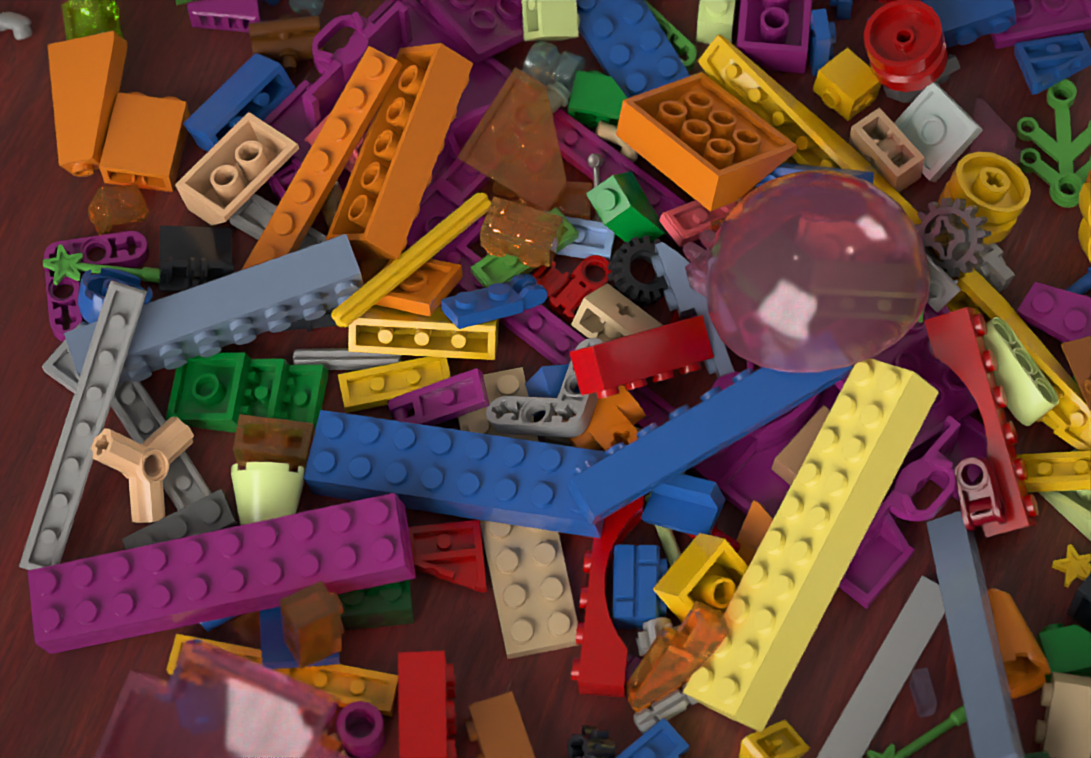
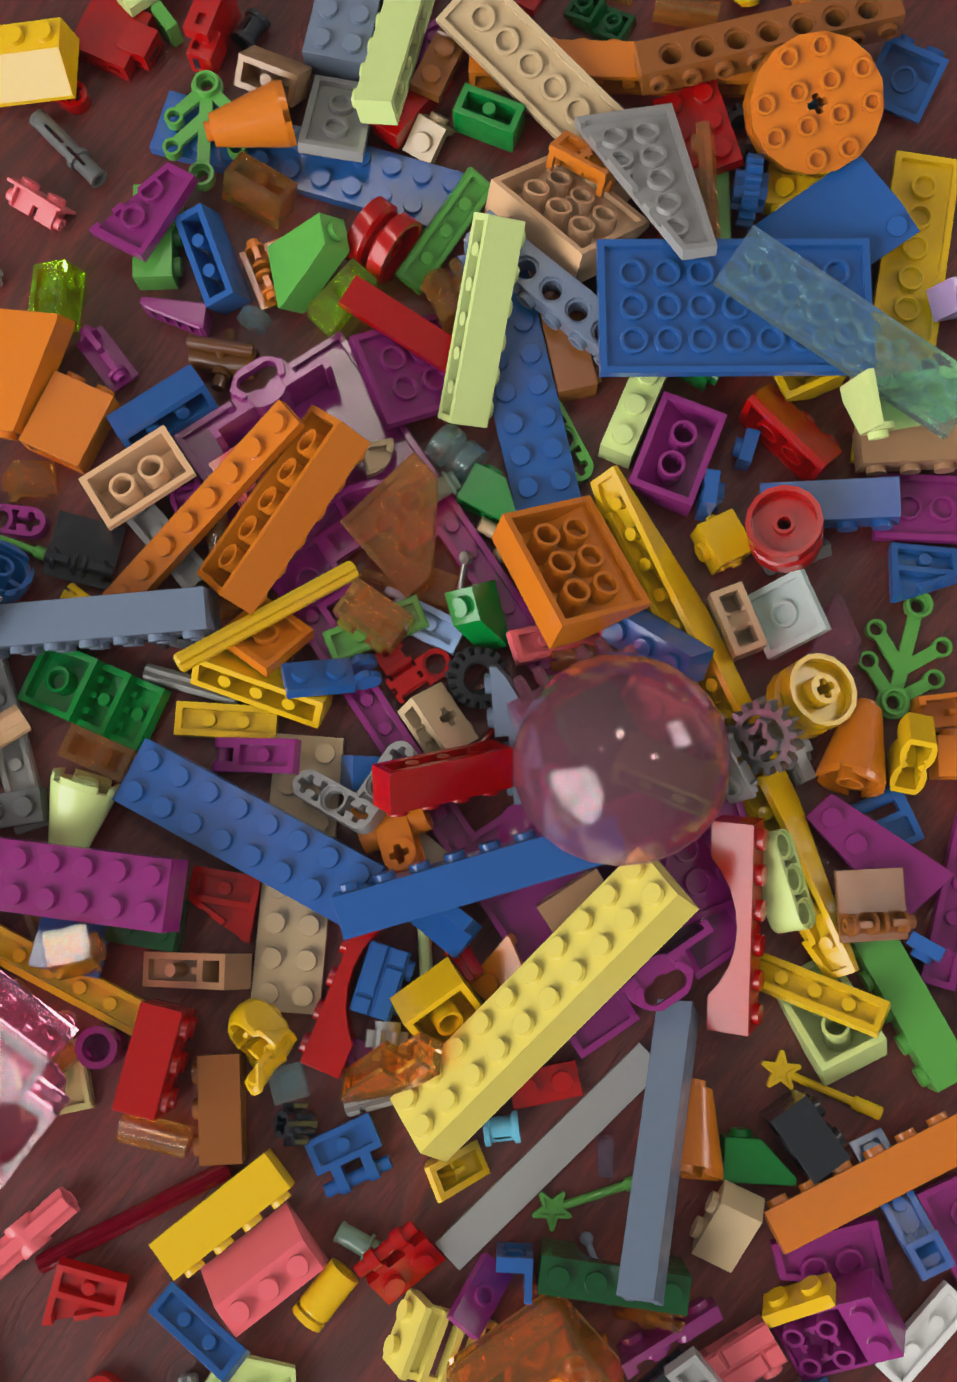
camera: 20 degrees right, 15 degrees up
dark red piece [955,456,1007,532] -> none
none -> magenta hinge [75,325,140,393]
none -> medium nougat slope [142,951,252,990]
none -> yellow head [228,998,297,1096]
none -> clear light blue plate [268,1061,310,1106]
none -> tan tile [363,438,394,479]
none -> medium azure bush [483,1110,521,1147]
none -> red plate [511,1059,583,1110]
none -> orange cone [815,698,886,798]

